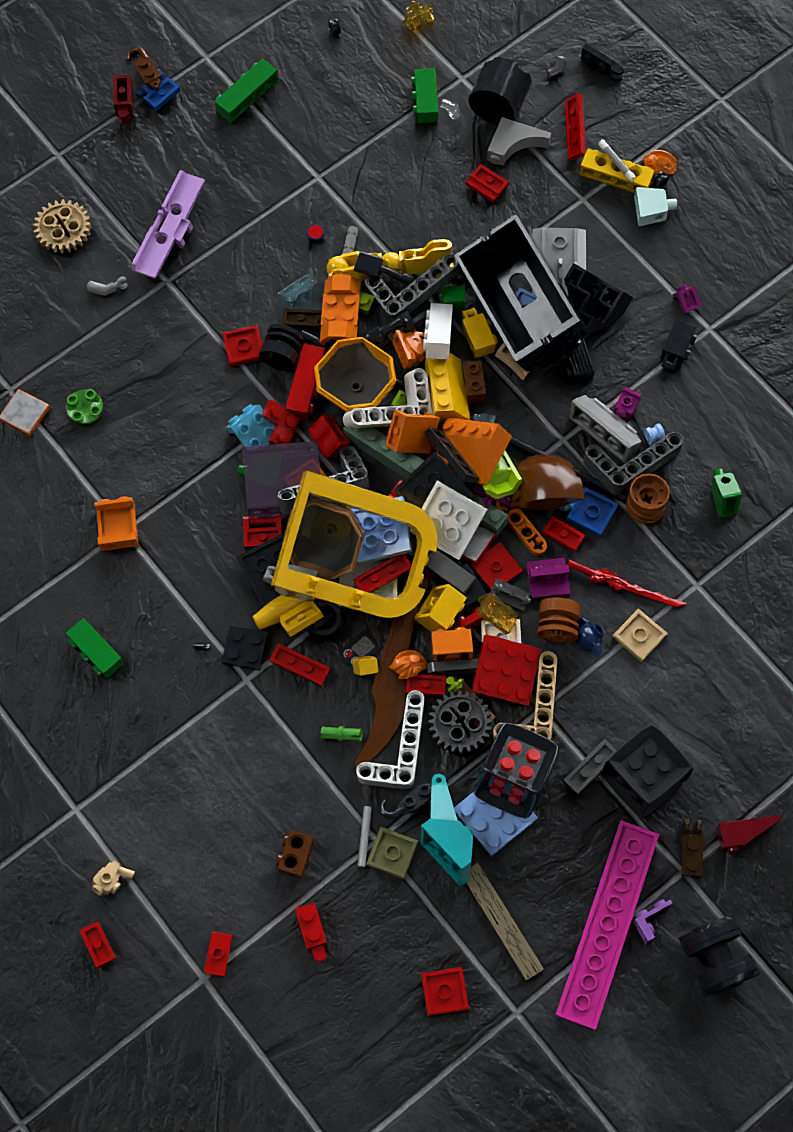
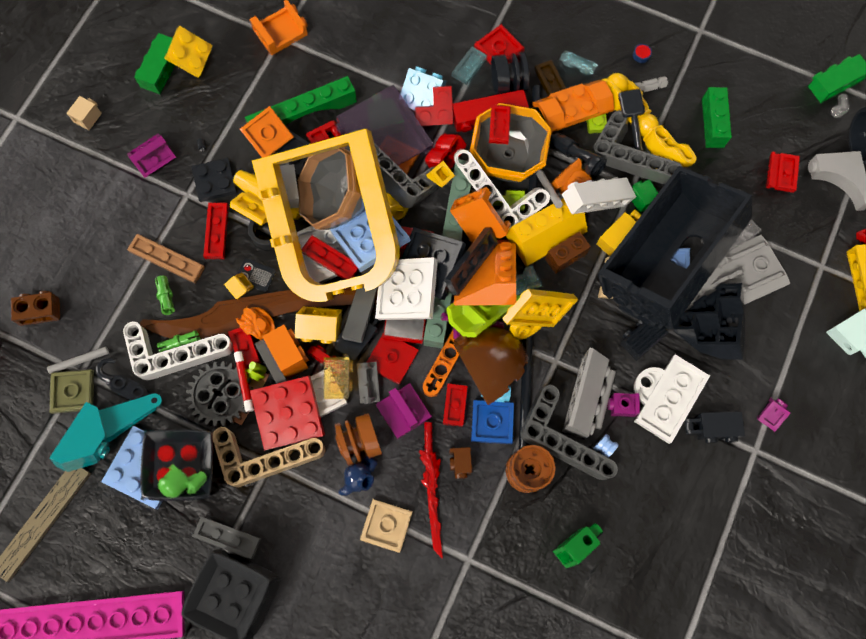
camera: 60 degrees right, 5 degrees up
none -> tan brick [67,96,102,130]
none -> magenta bracket [127,134,176,178]
none -> medium nougat tile [127,234,205,284]
none -> bright green pin [157,330,200,352]
none -> bright green piece [158,464,207,498]
none -> yellow plate [164,26,213,78]
none -> red bar [234,351,254,412]
none -> orange tile [240,106,294,158]
none -> green arch [245,76,357,125]
none -> yellow slope [426,161,455,188]
none -> reddish brown brick [449,447,472,479]
none -> clear light blue plate [452,47,487,85]
none -> red plate [489,105,511,144]
none -> yellow plate [502,289,578,340]
none -> light grey bar [536,170,563,208]
none -> white plate [634,355,710,444]
none -> green brick [702,87,732,148]

